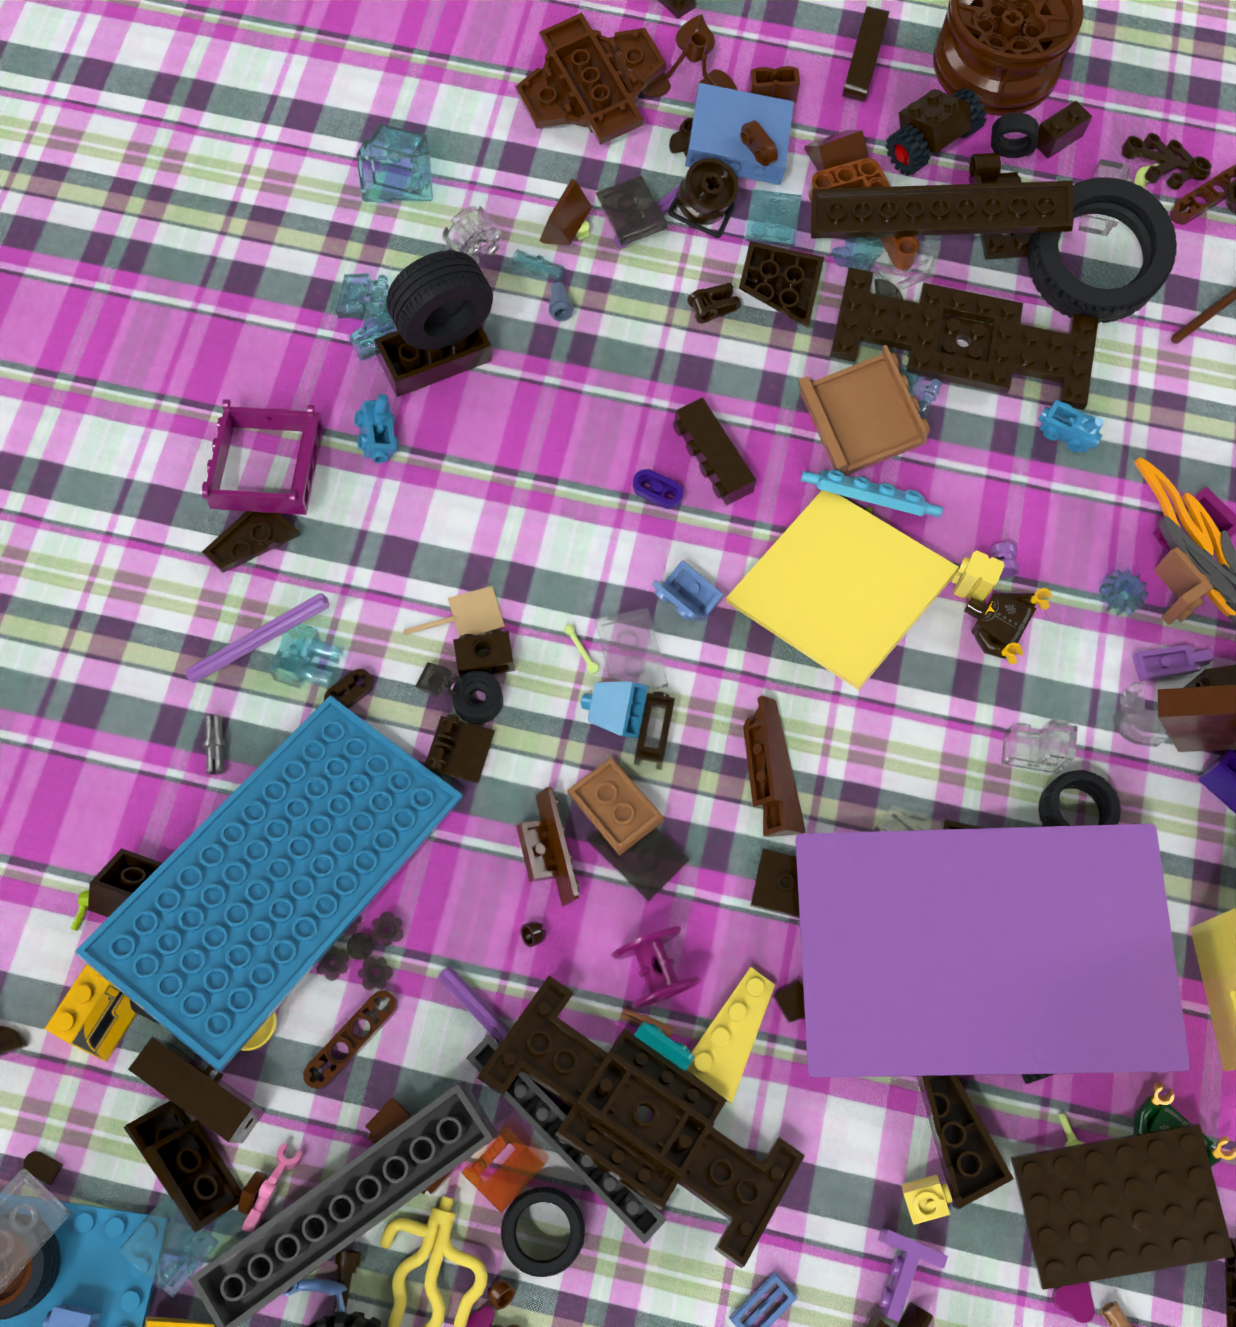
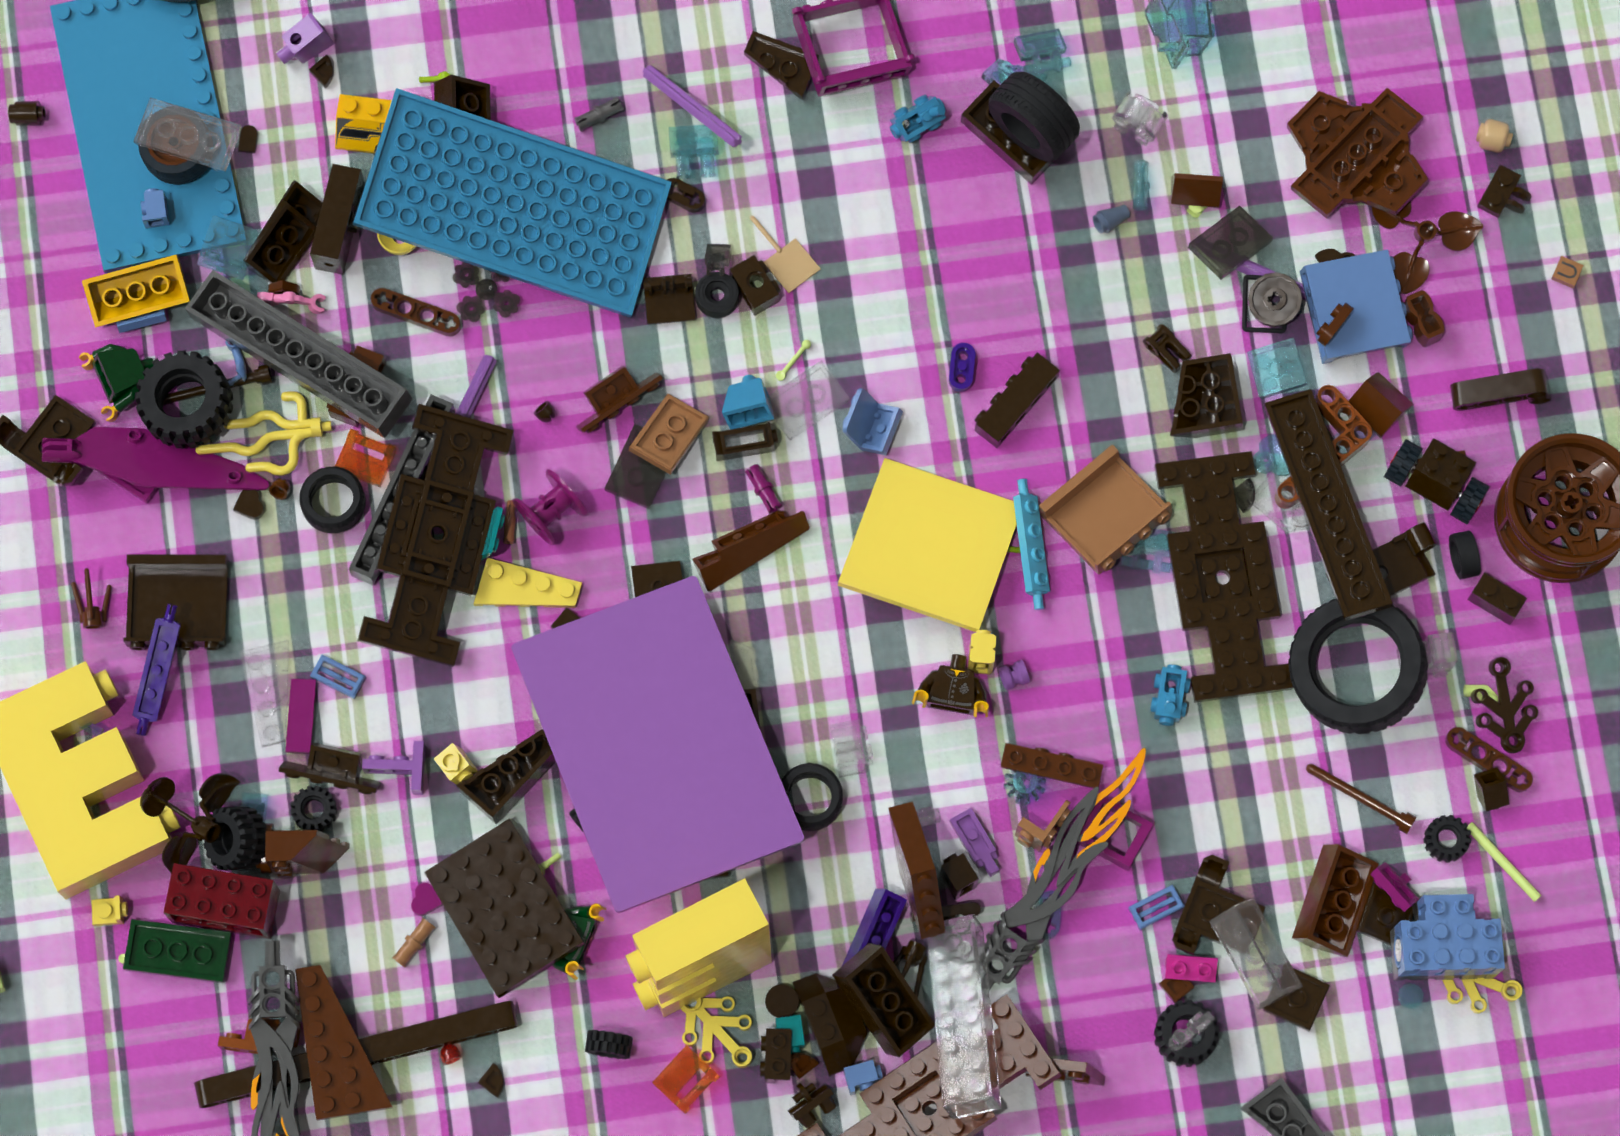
camera: 70 degrees right, 5 degrees up
none -> magenta pin [745,464,782,513]
none -> reddish brown bracket [1001,743,1103,789]

